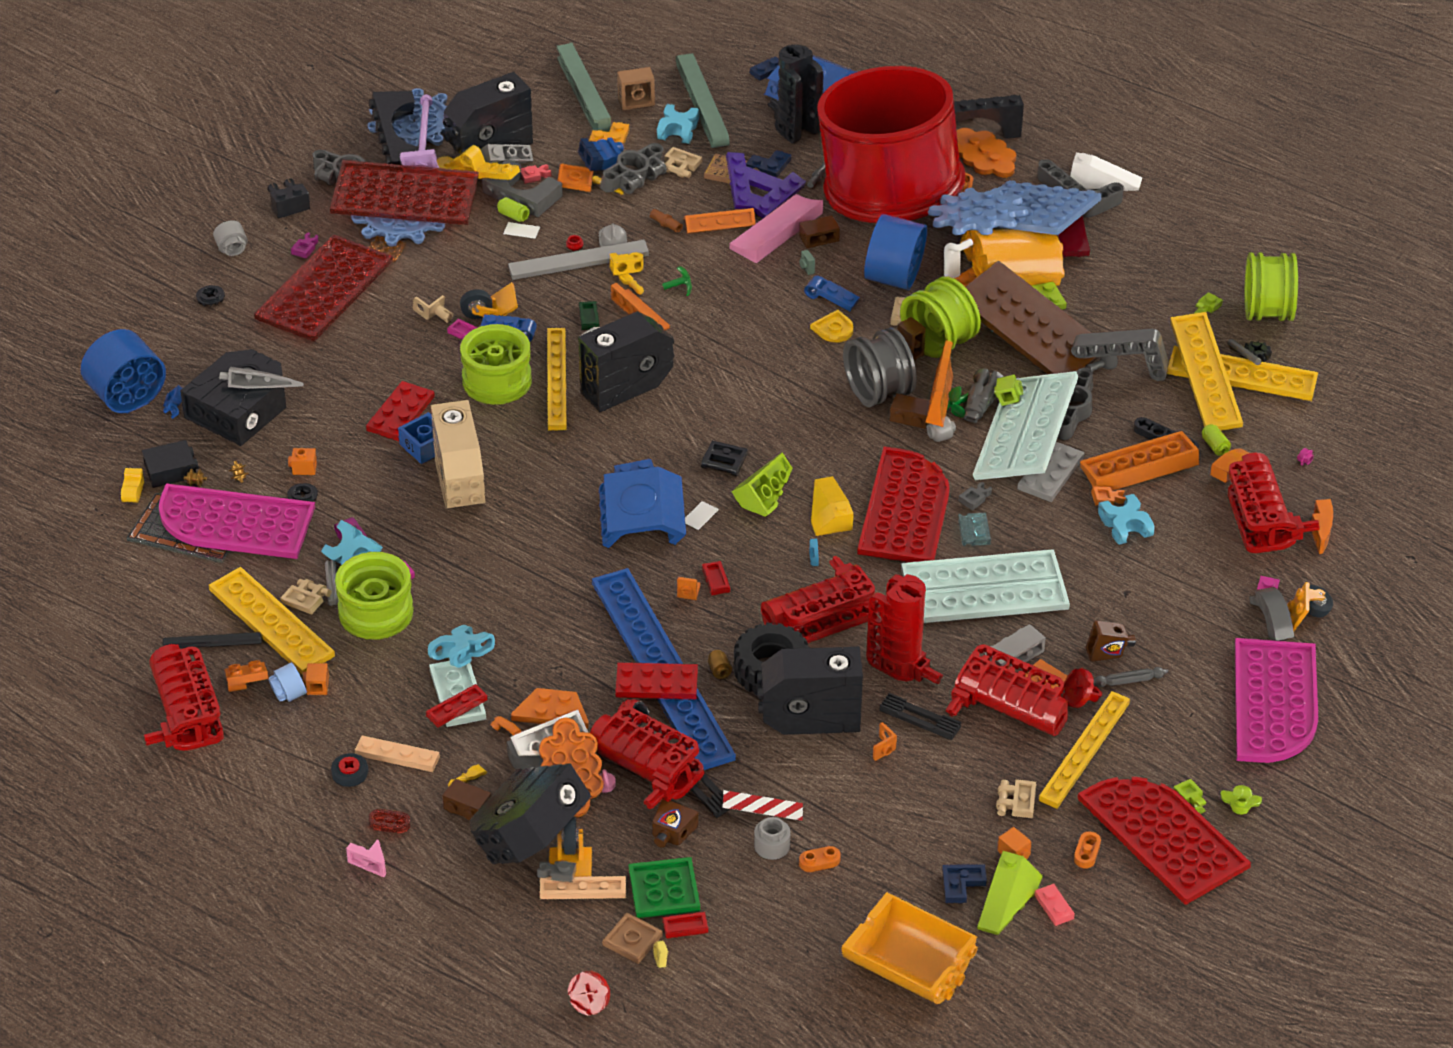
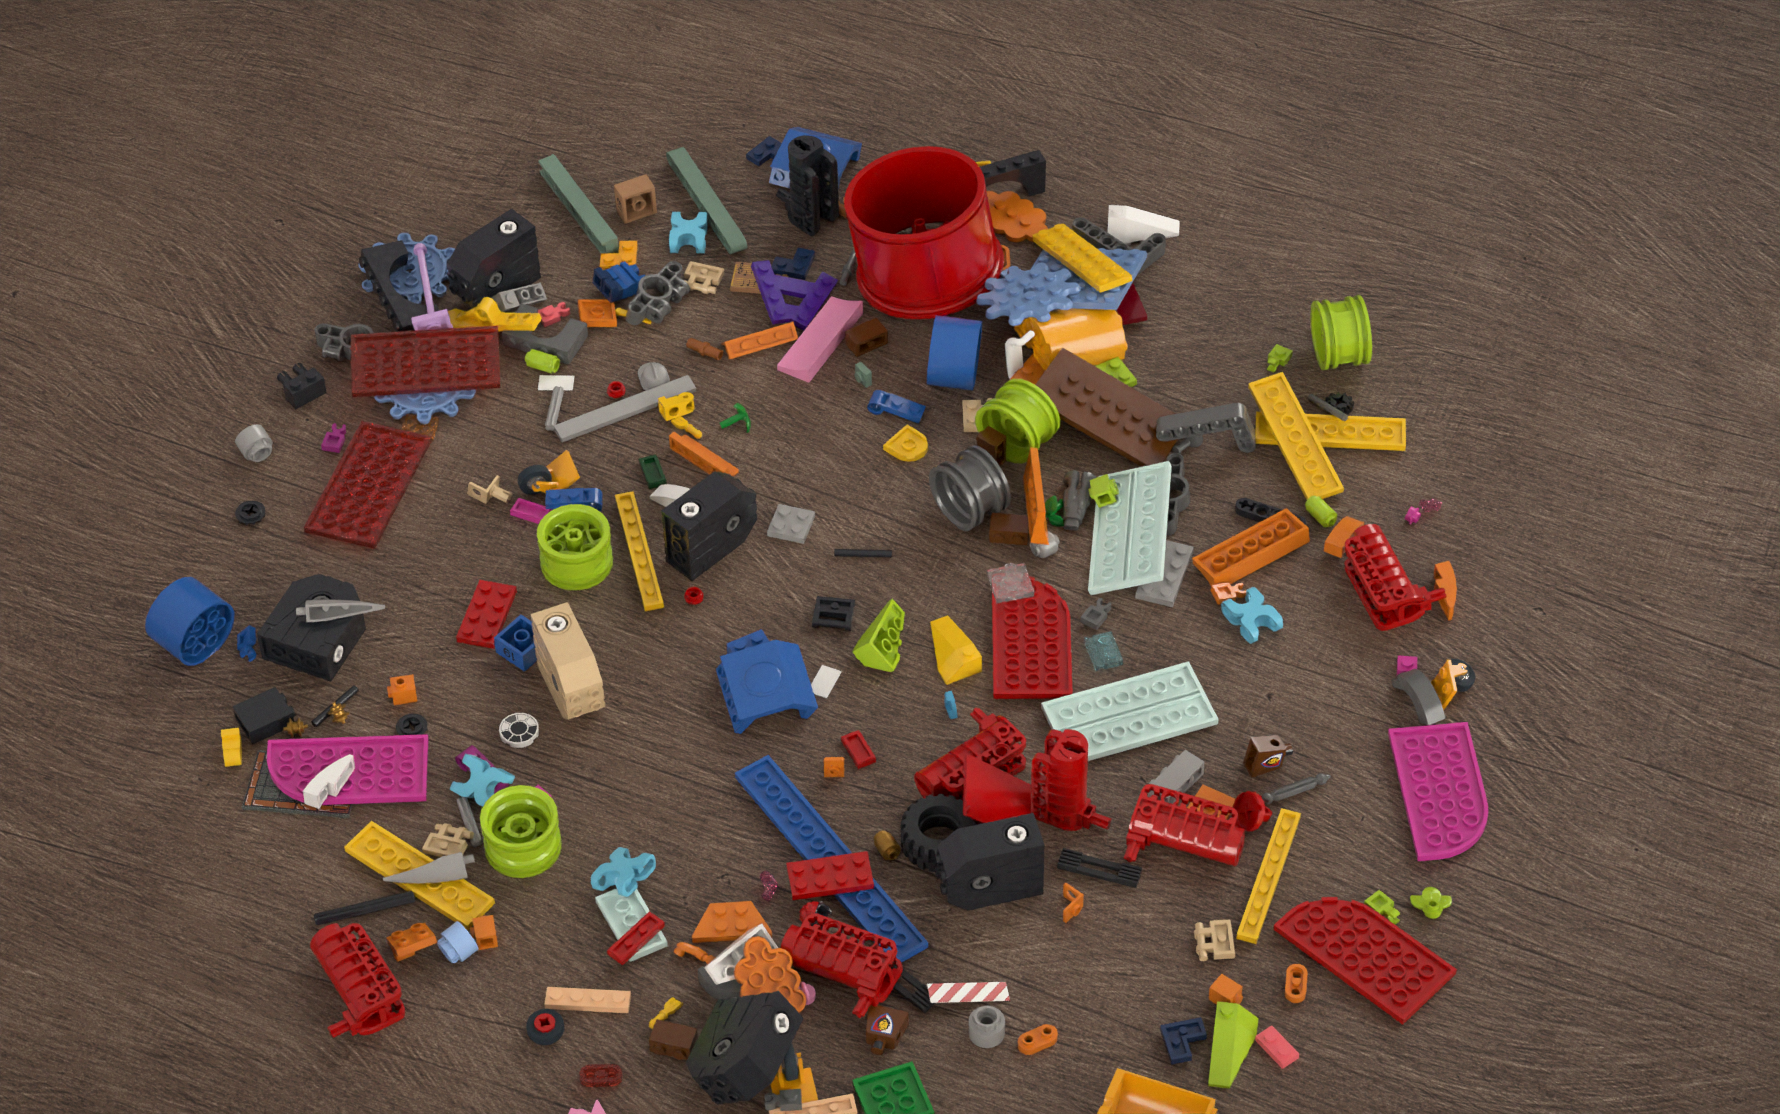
camera: 10 degrees left, 5 degrees up
none -> white slope [303,754,355,809]
none -> black bar [311,685,359,727]
none -> light grey piece [383,852,475,884]
none -> tile [499,713,539,748]
none -> light grey axle [545,386,564,431]
none -> red plate [684,587,704,605]
none -> clear pink arm [759,871,778,901]
none -> light grey plate [767,504,815,544]
none -> black bar [834,549,892,558]
none -> red container [963,754,1031,824]
none -> clear plate [987,563,1034,603]
none -> yellow plate [1032,224,1132,293]
none -> clear pink arm [1419,498,1442,512]

